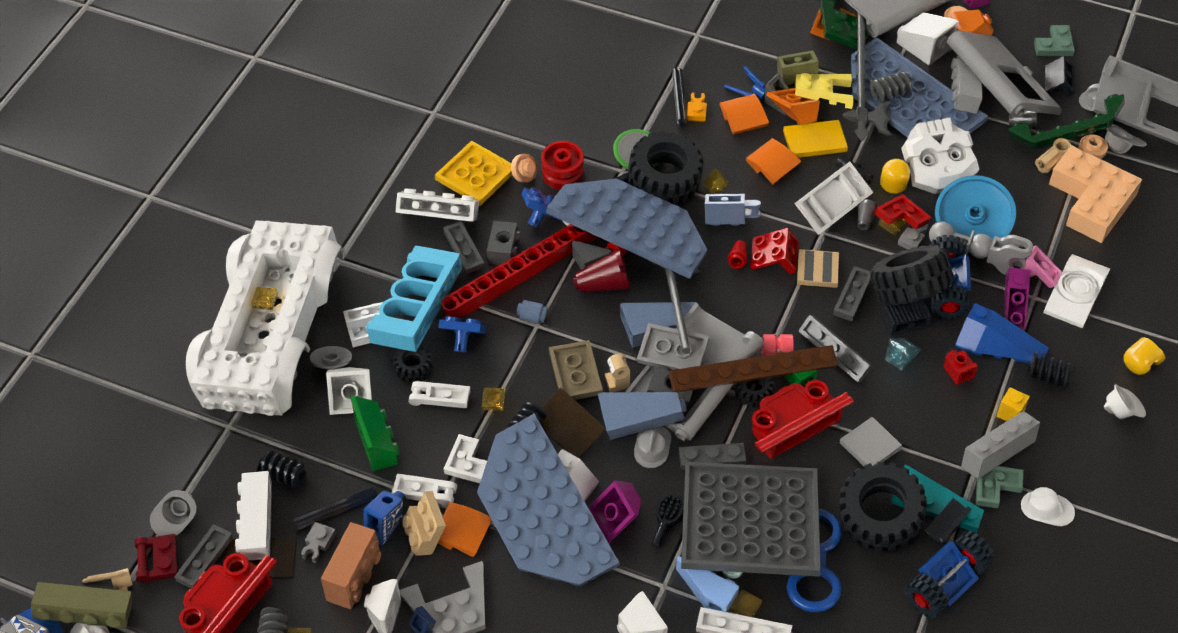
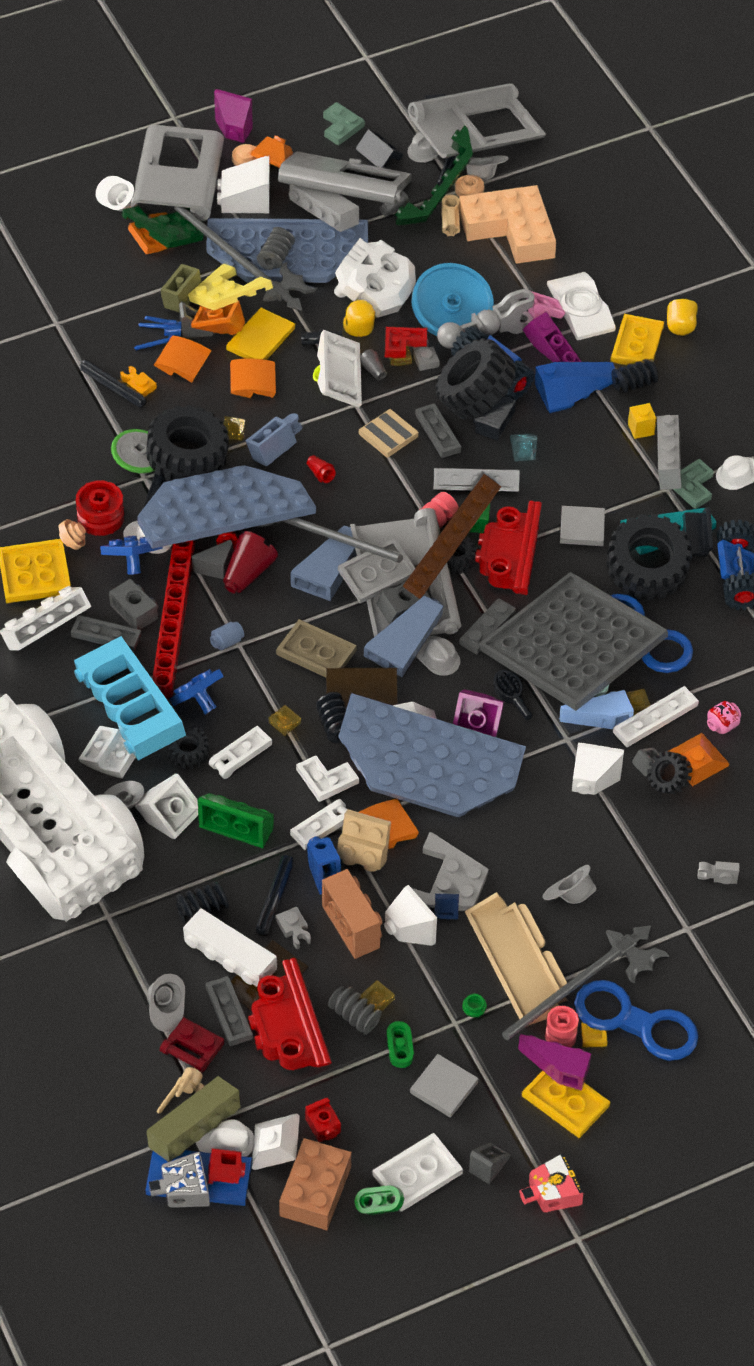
camera: 50 degrees left, 0 degrees up
clear yellow plate [251,287,278,310] -> none
tan leg [605,354,630,393] -> none
red bracket [750,228,799,274] -> none
red brick [943,350,978,385] -> none
white piece [1104,384,1146,419] -> none
none -> yellow tile [611,314,664,365]

